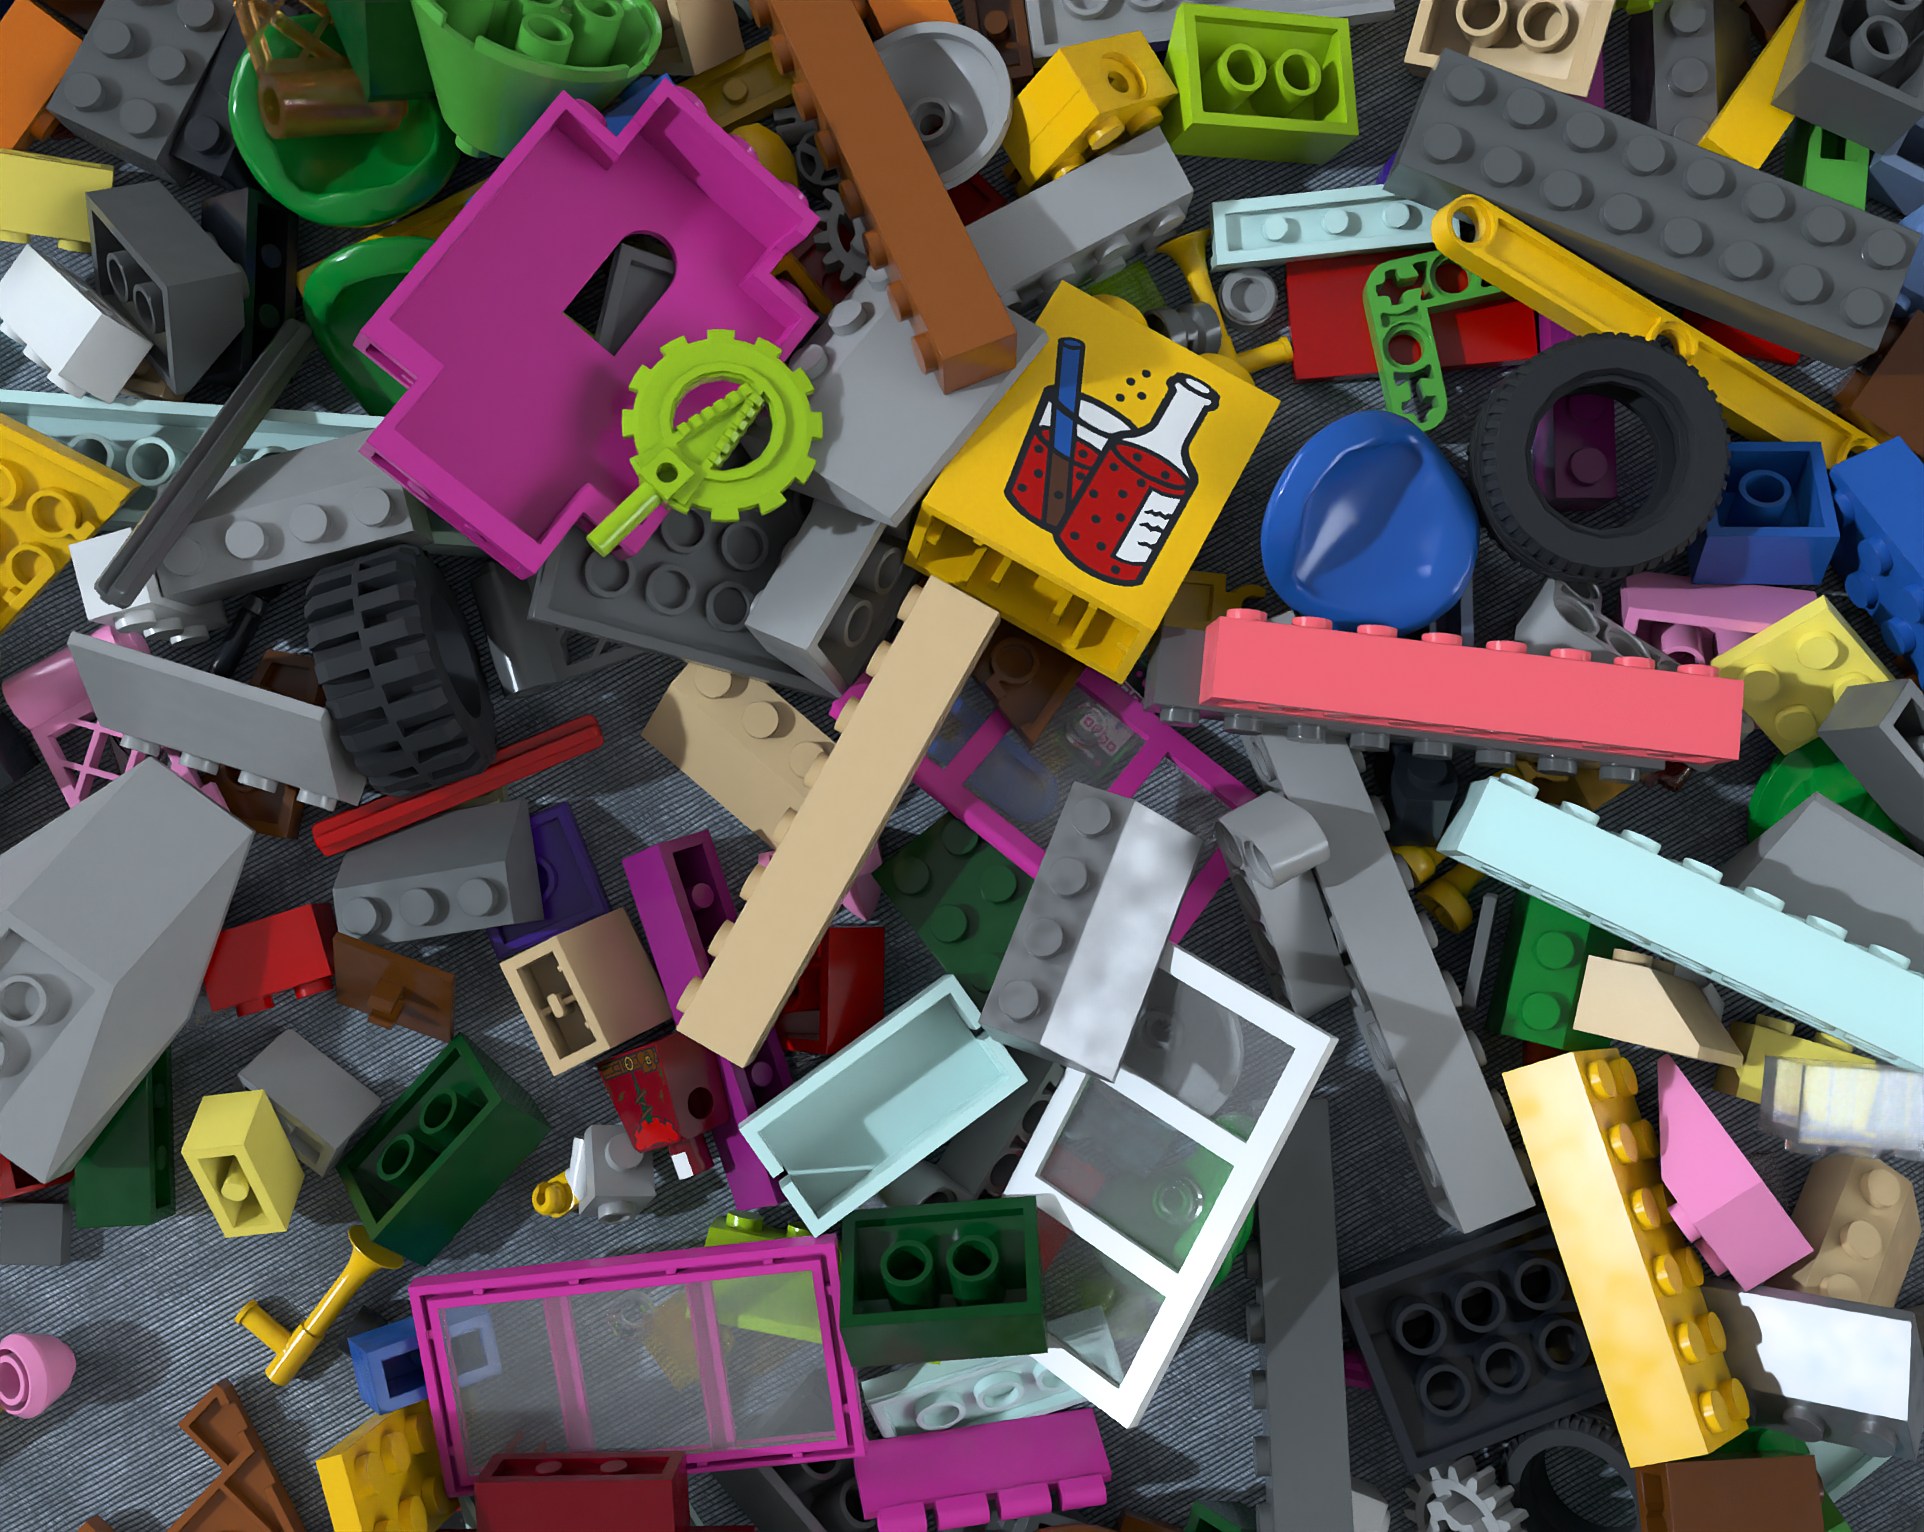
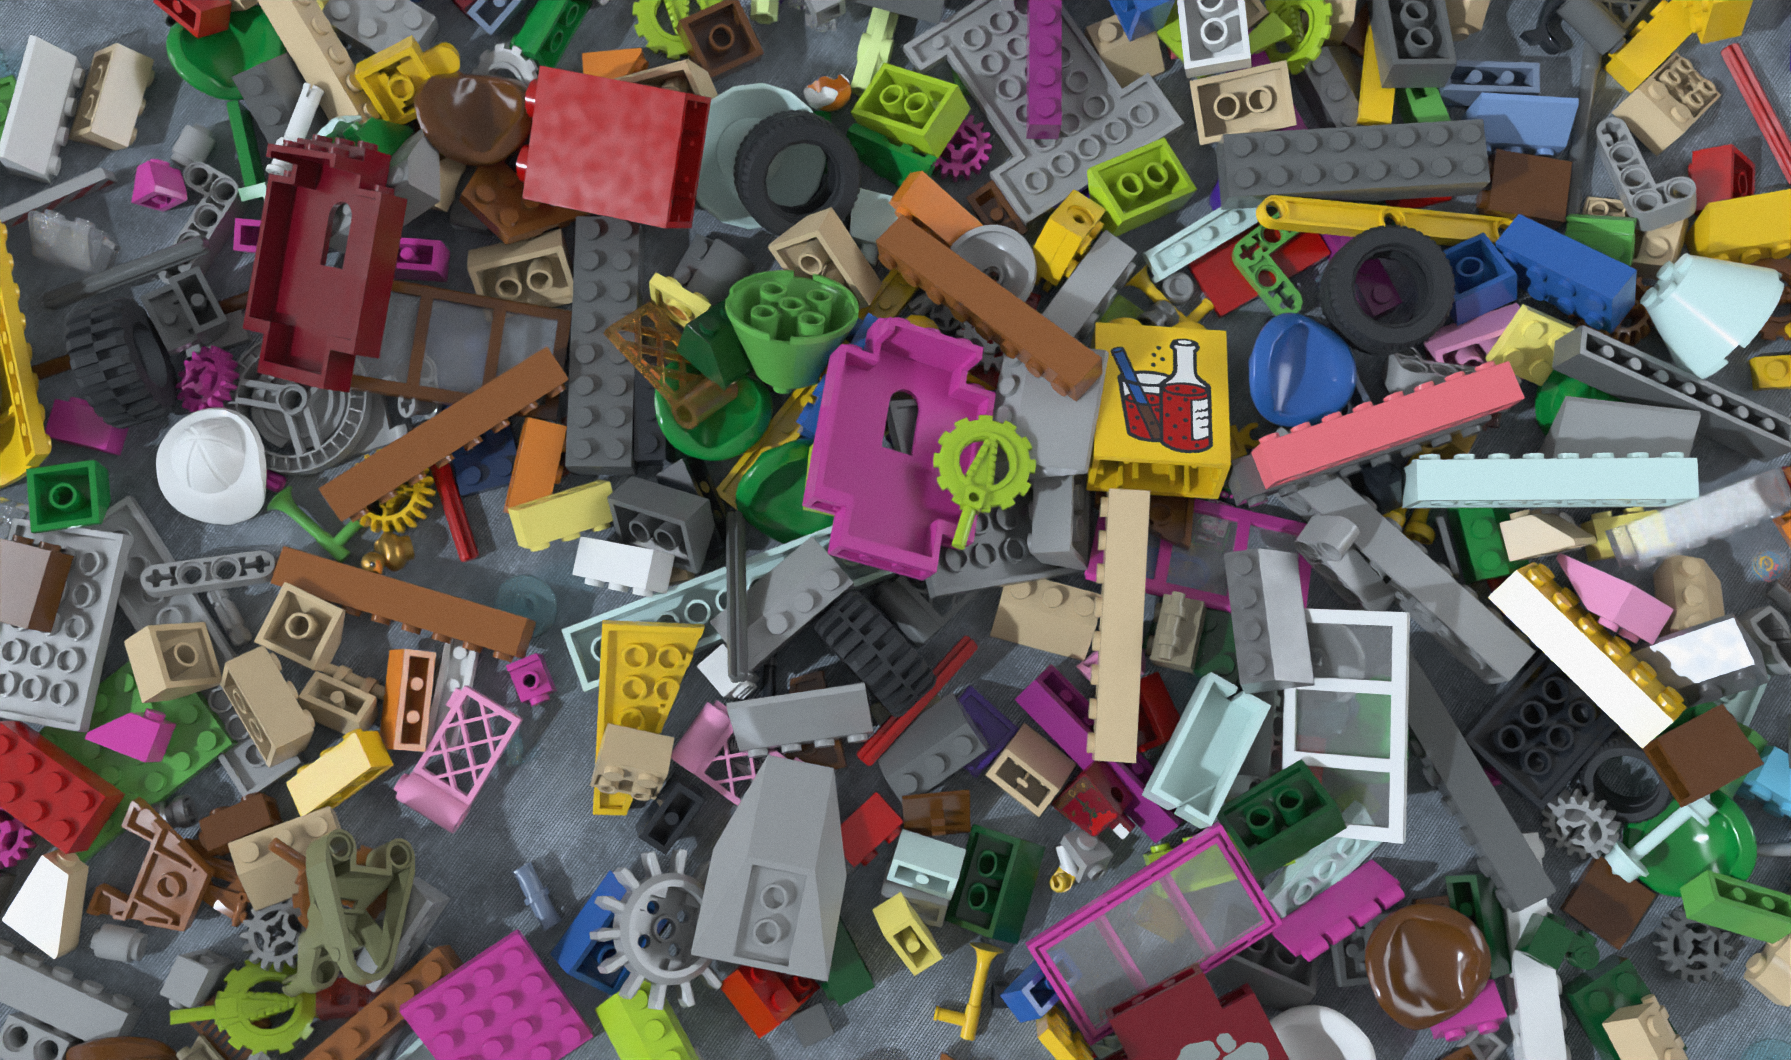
camera: 25 degrees left, 5 degrees down
none -> light aqua brick [887,829,966,900]
none -> dark tan brick [1146,591,1207,673]

